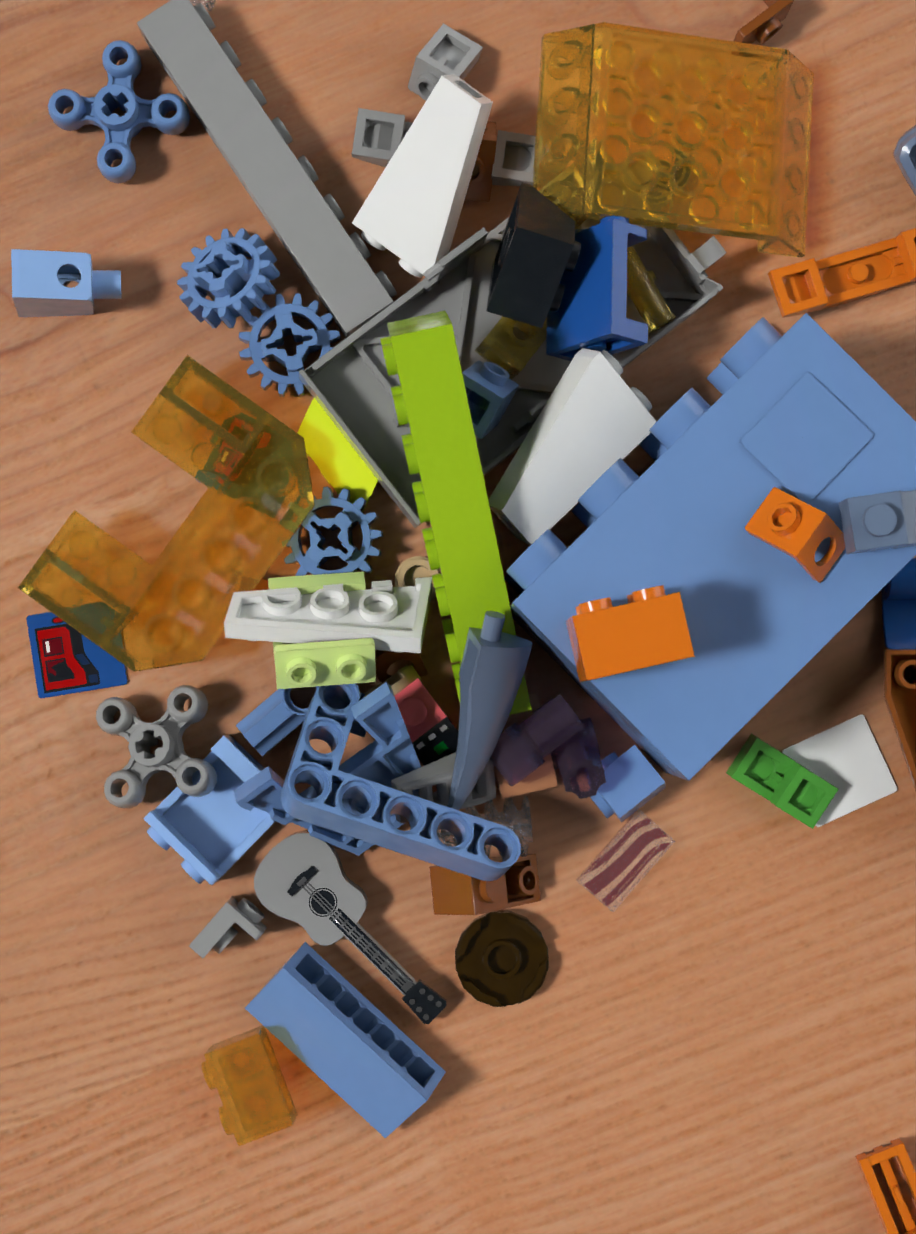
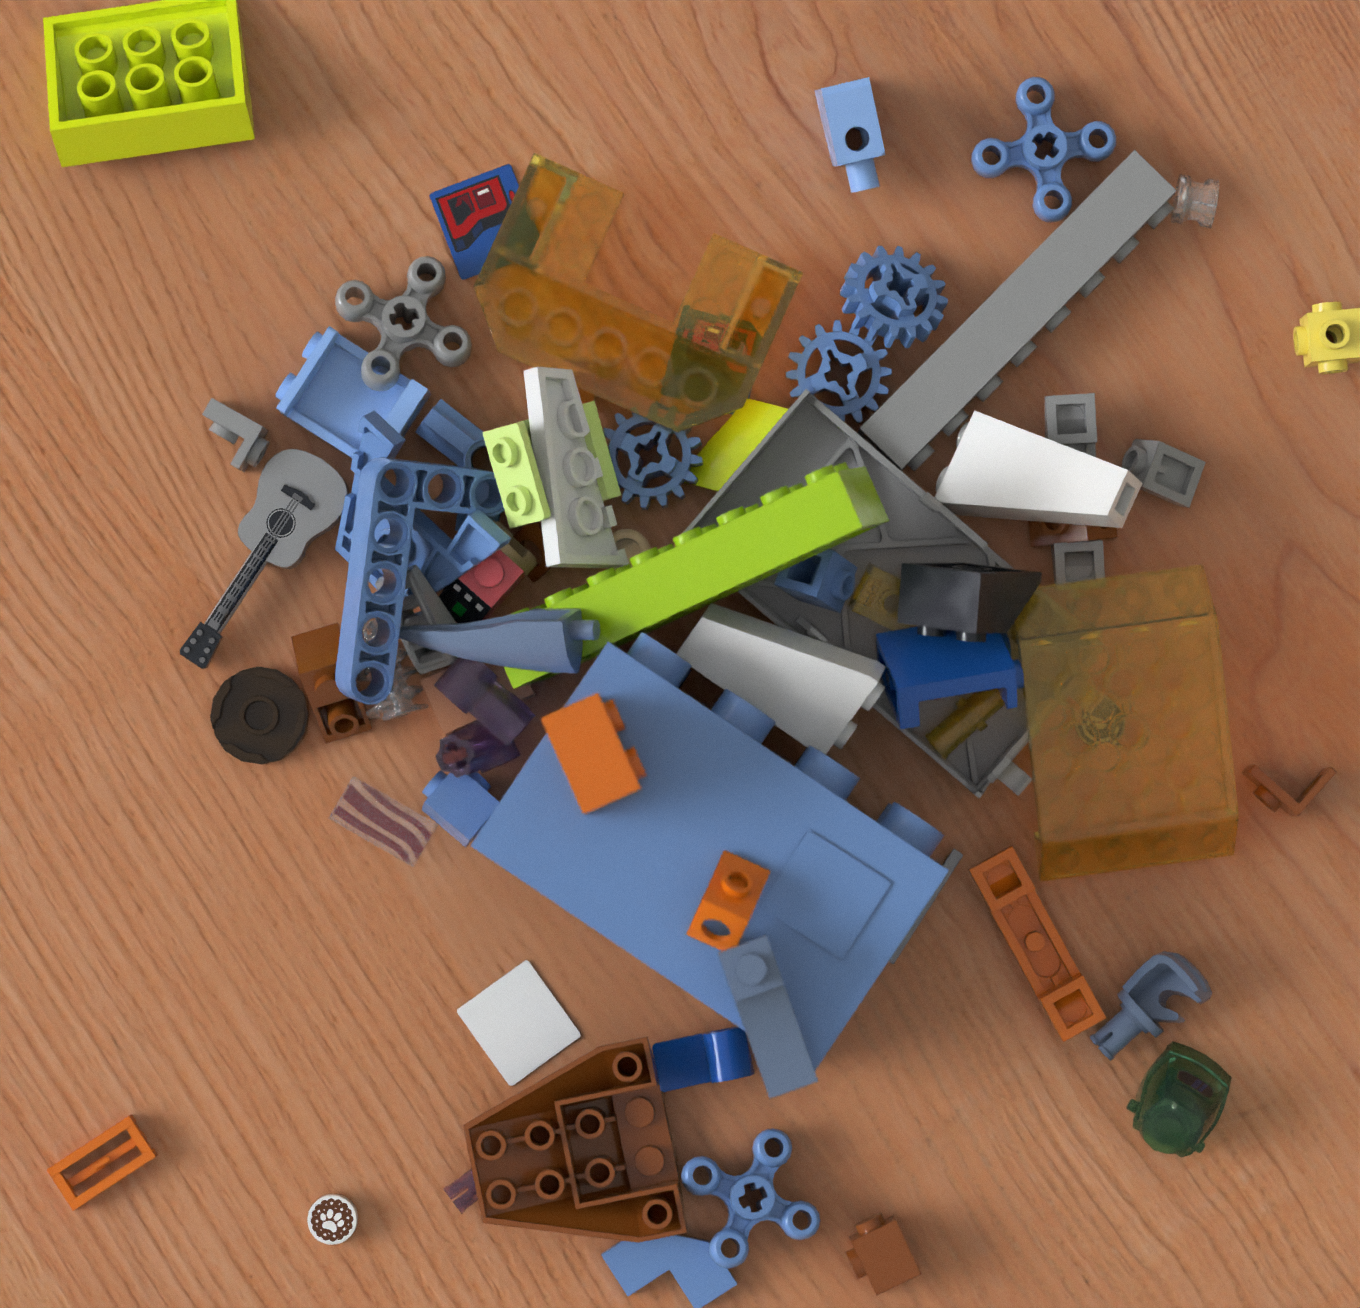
camera: 80 degrees right, 0 degrees up
clear yellow brick [201,1025,298,1147] -> none
medium blue brick [245,942,446,1138] -> none
bright green slope [726,733,839,829] -> none

